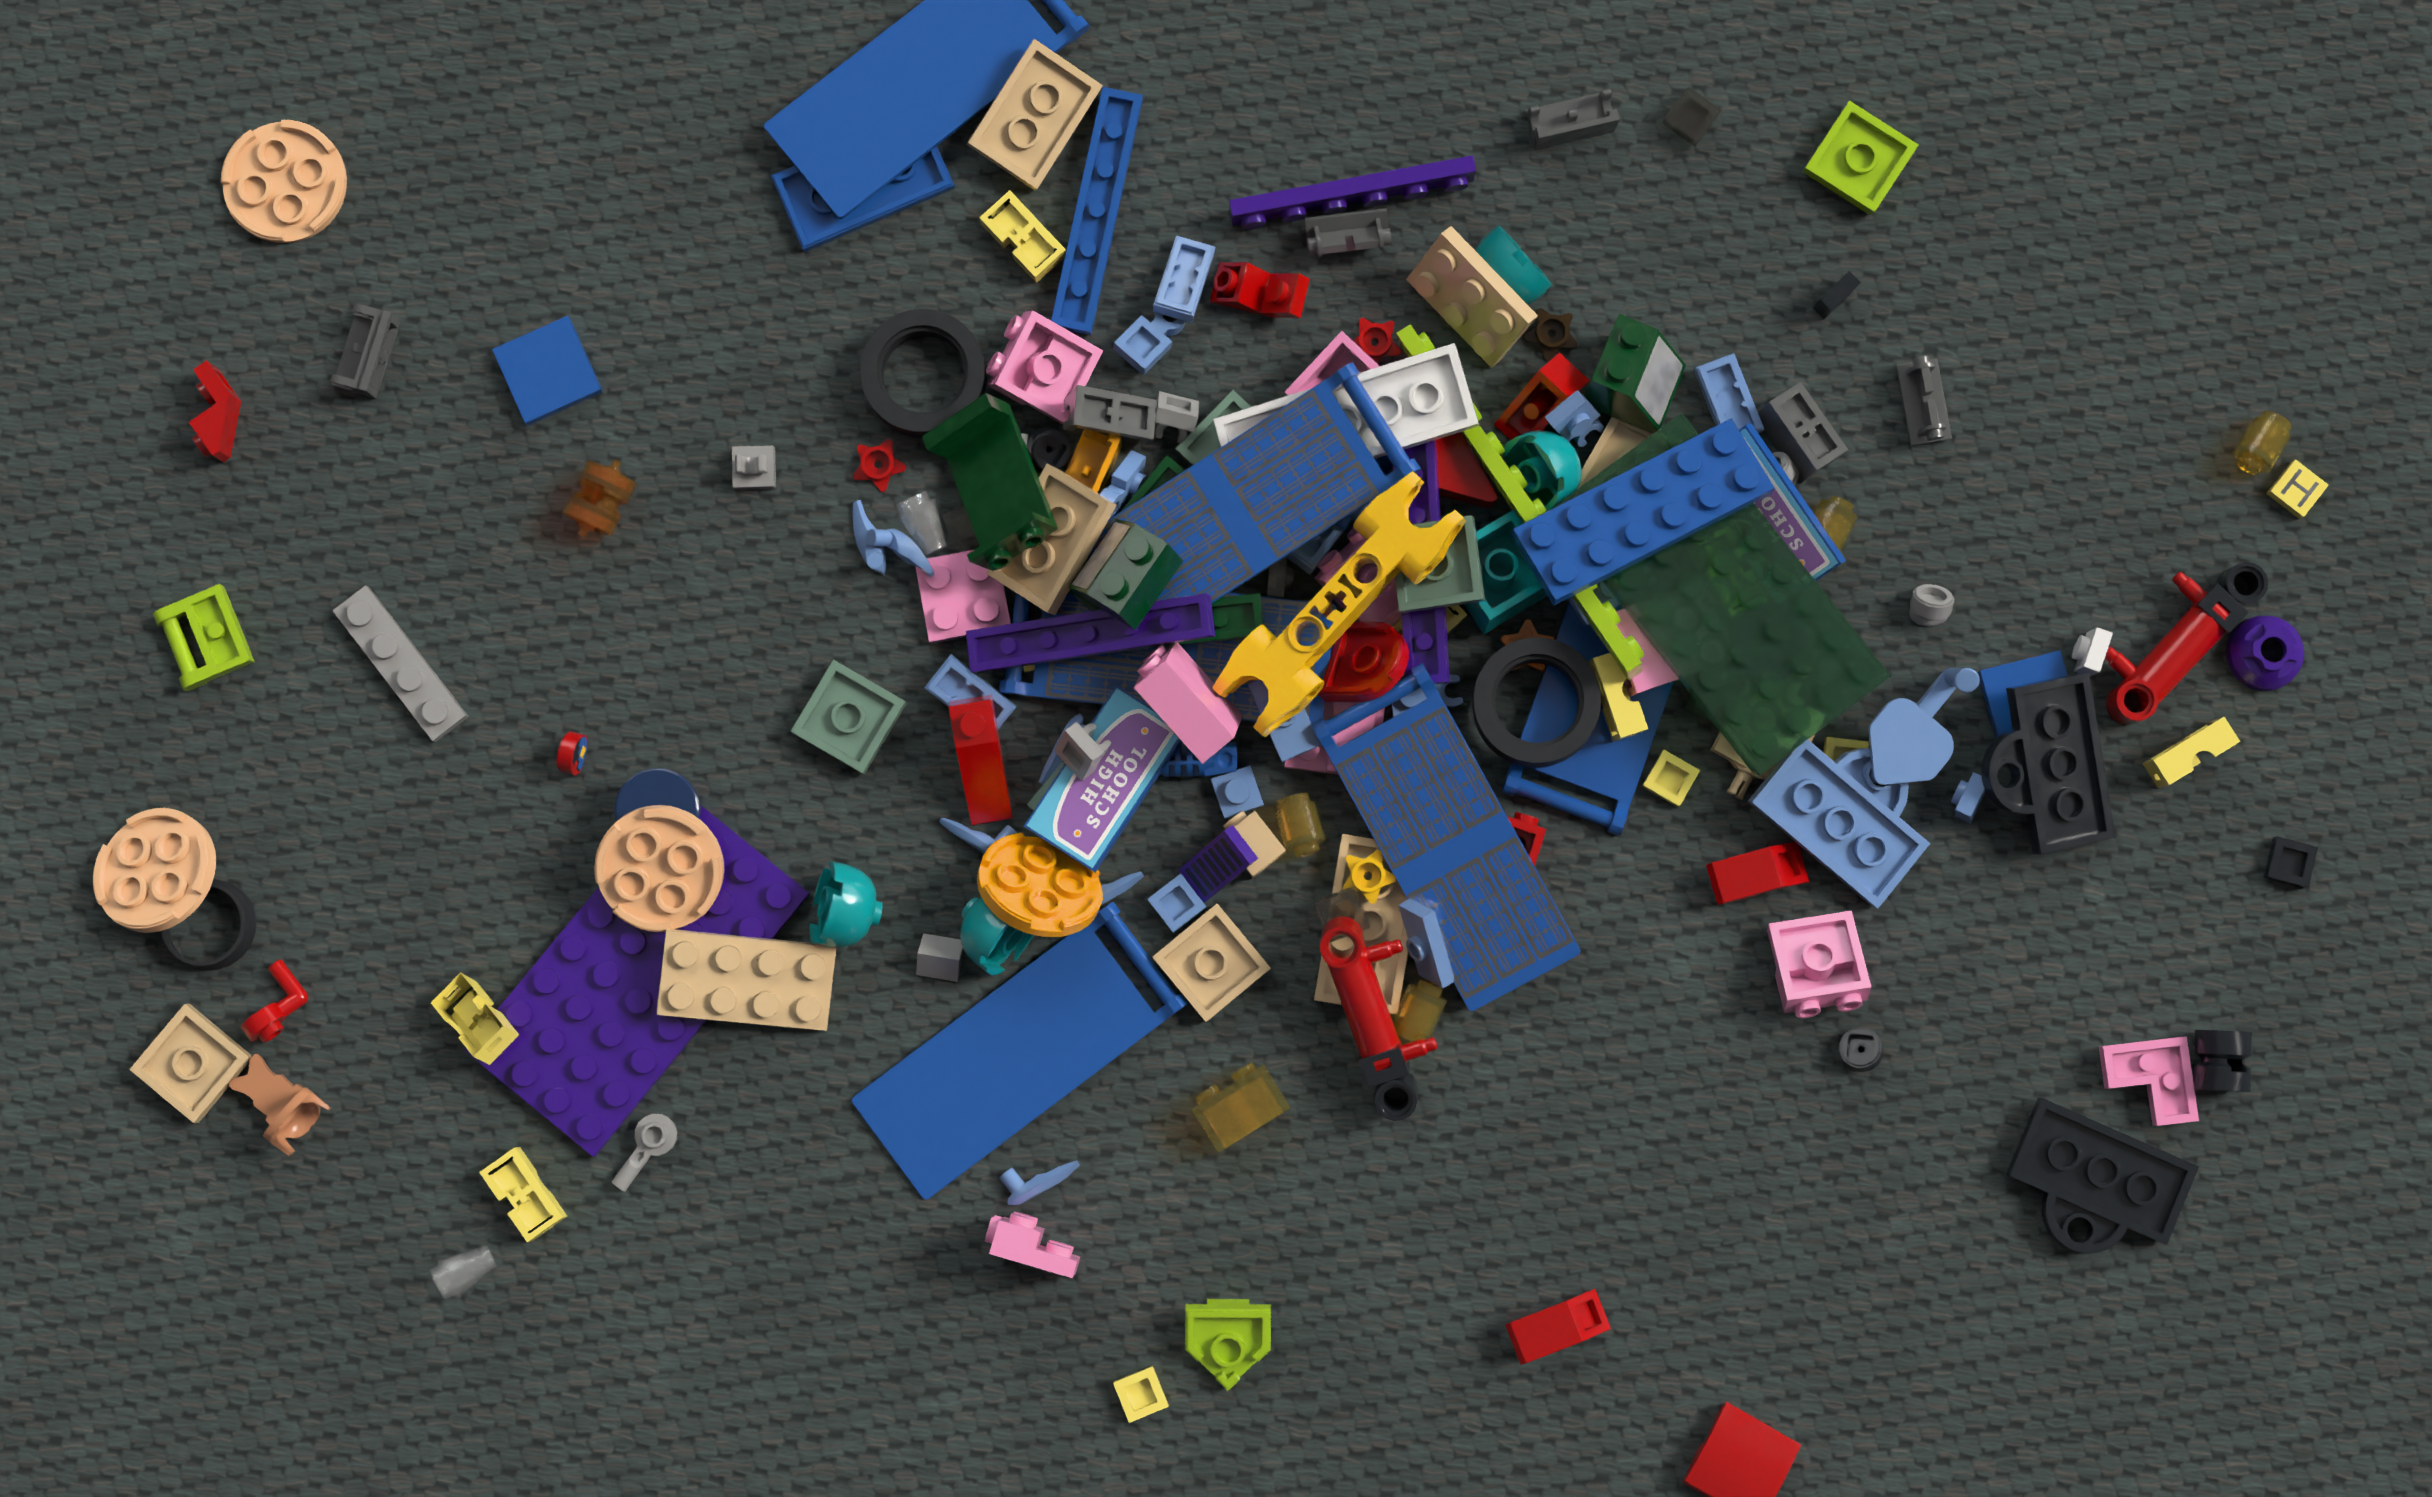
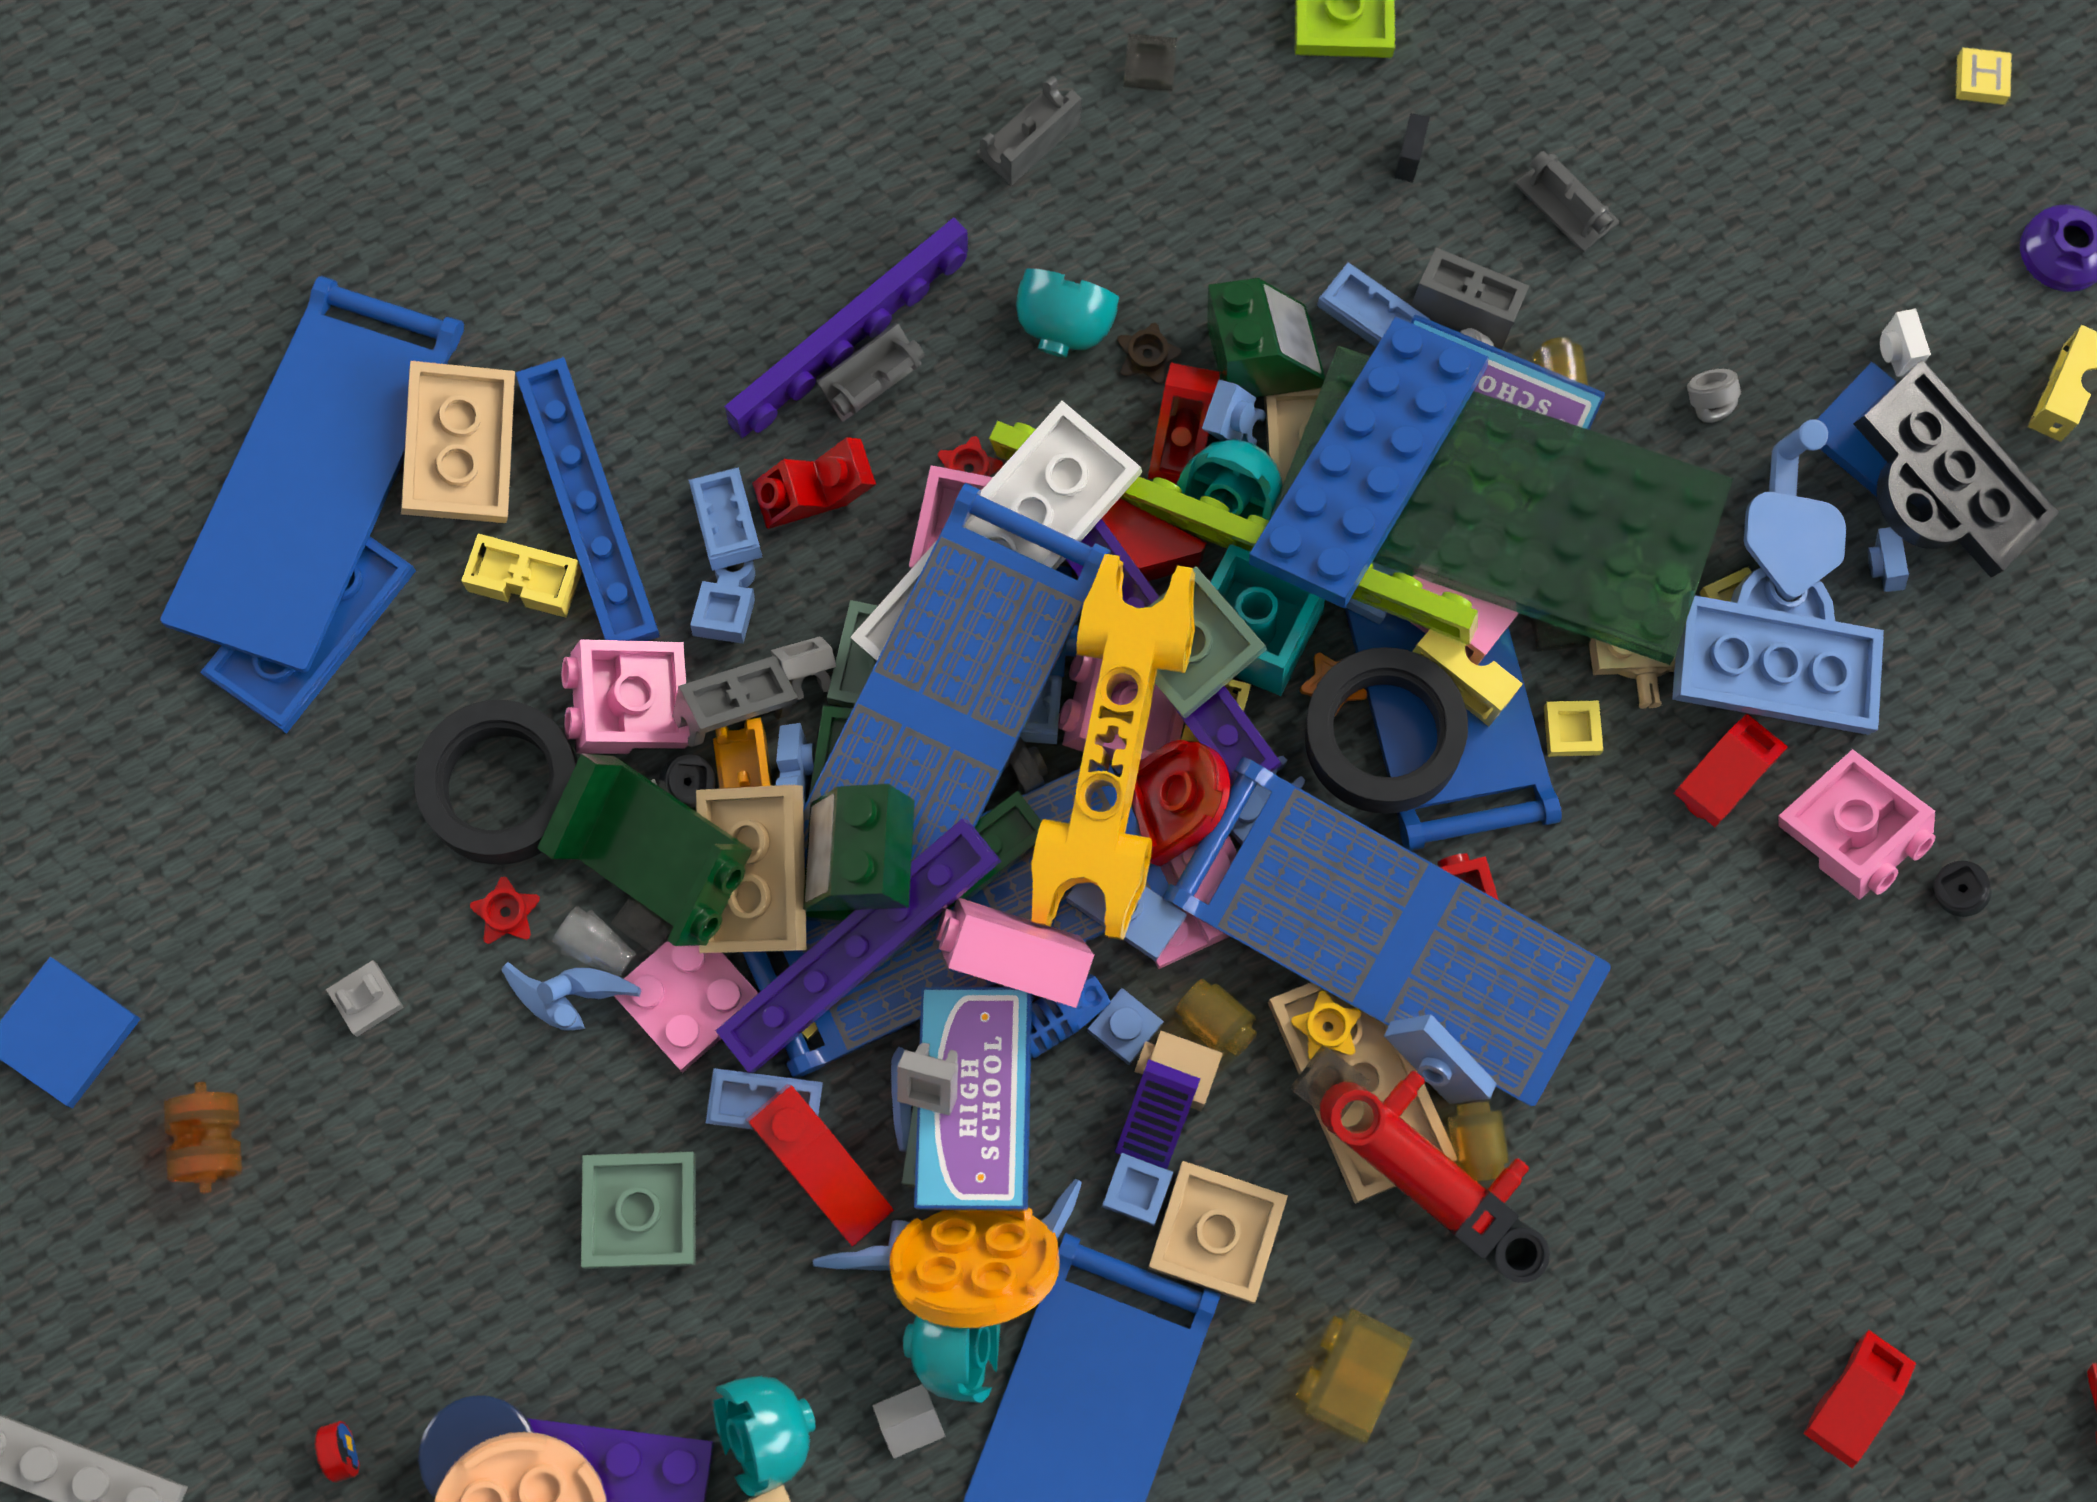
camera: 35 degrees left, 10 degrees down
tan plate [1406,226,1538,368] -> none
red piece [2105,562,2268,725] -> none
clear yellow brick [2233,411,2292,475] -> none

